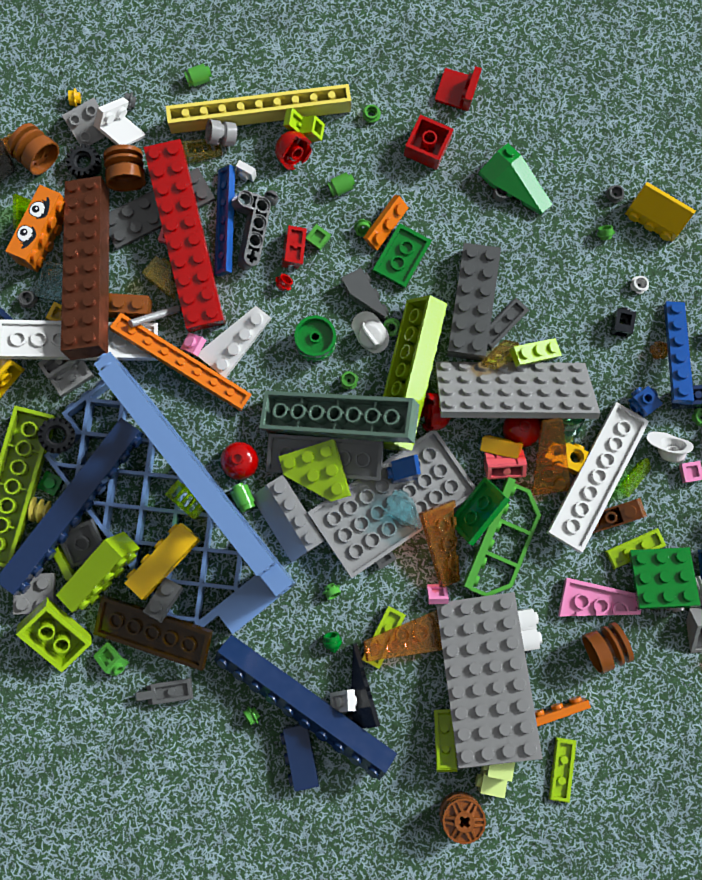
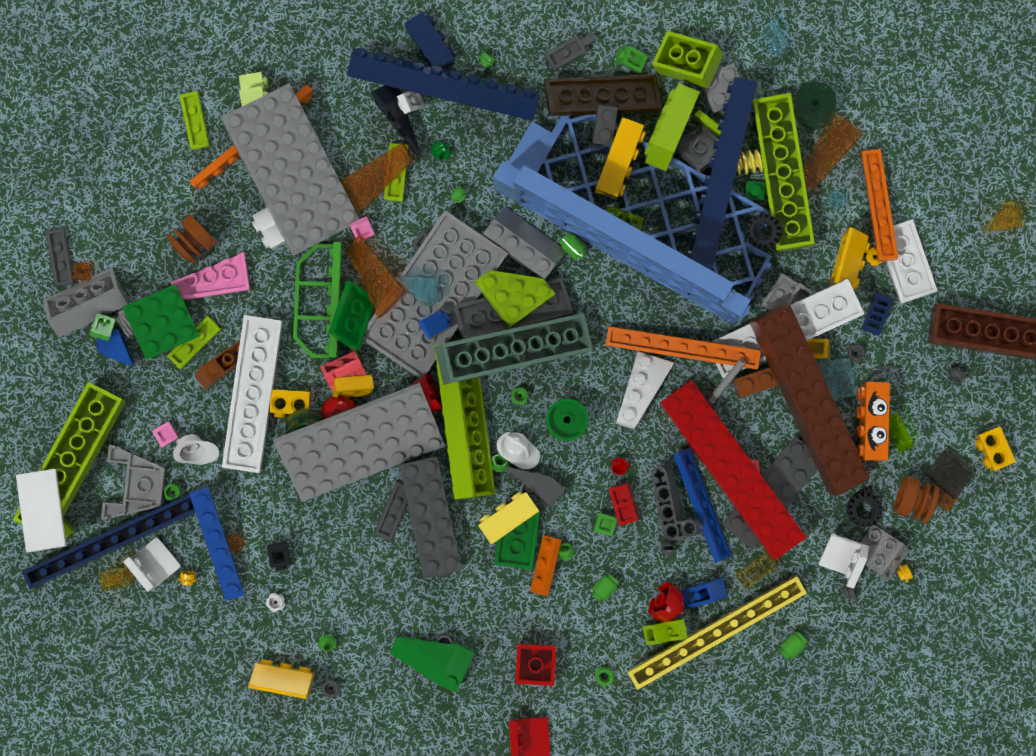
camera: 165 degrees right, 5 degrees up
dark orange wheel [103,144,146,192] -> none
clear yellow slope [142,256,176,300] -> none
bright pink plate [180,332,206,357] -> none
light grey wheel [205,119,237,147] -> none
red cylinder [220,442,259,480] -> none
white plate [236,160,257,182] -> none
lime tile [434,709,458,772] -> none
dark orange wheel [439,791,486,844] -> none
clear yellow slope [481,340,519,369] -> none
plate [509,338,562,367] -> none
clear orange wing [531,418,570,495] -> none
clear neon green slope [618,458,651,497] -> none
blue brick [628,386,663,418] -> none
none -> light yellow brick [478,491,539,544]
none -> blue slope [681,578,728,609]

